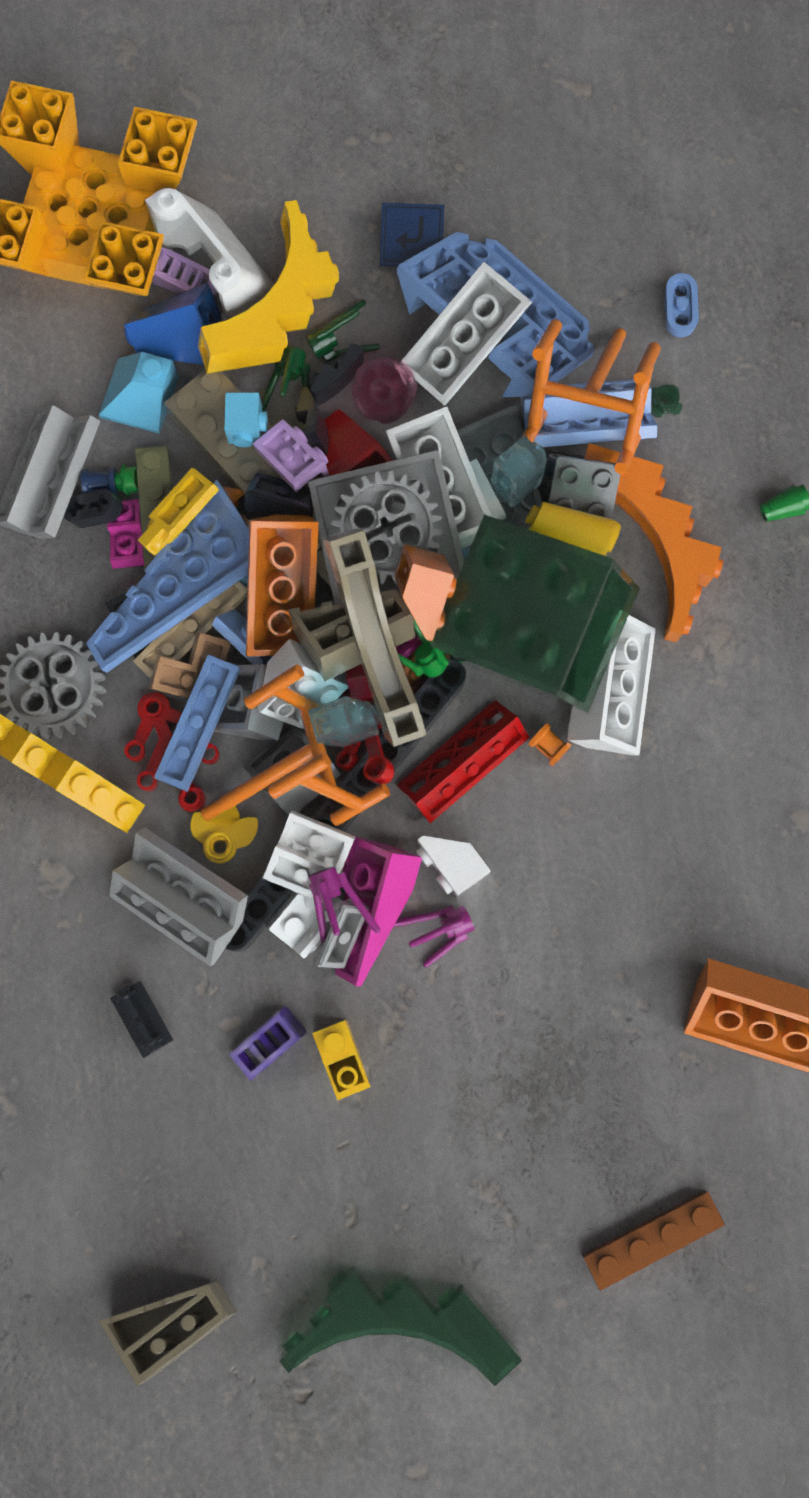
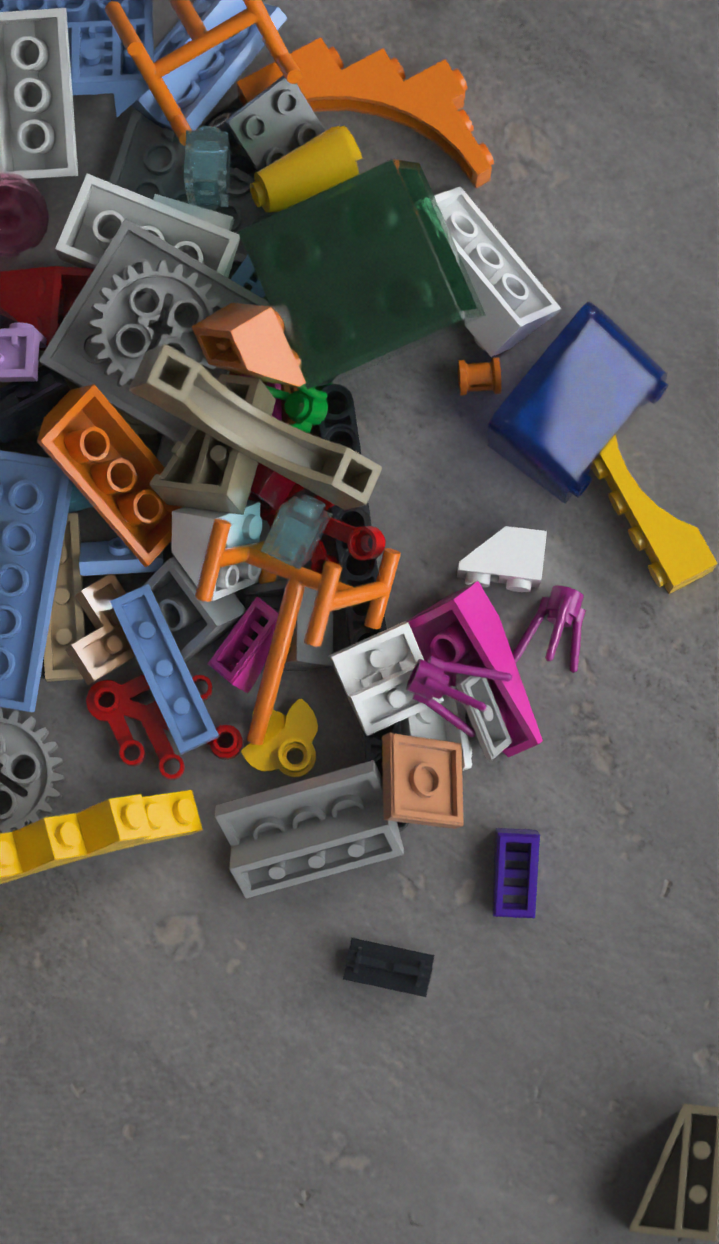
camera: 50 degrees left, 0 degrees up
yellow slope [312,1019,371,1101] -> none
red fence [396,700,530,824] -> none
none -> dark pink slope [207,597,279,694]
none -> nougat plate [382,733,463,829]
none -> clear blue windscreen [487,301,669,504]
none -> yellow arch [549,349,718,594]

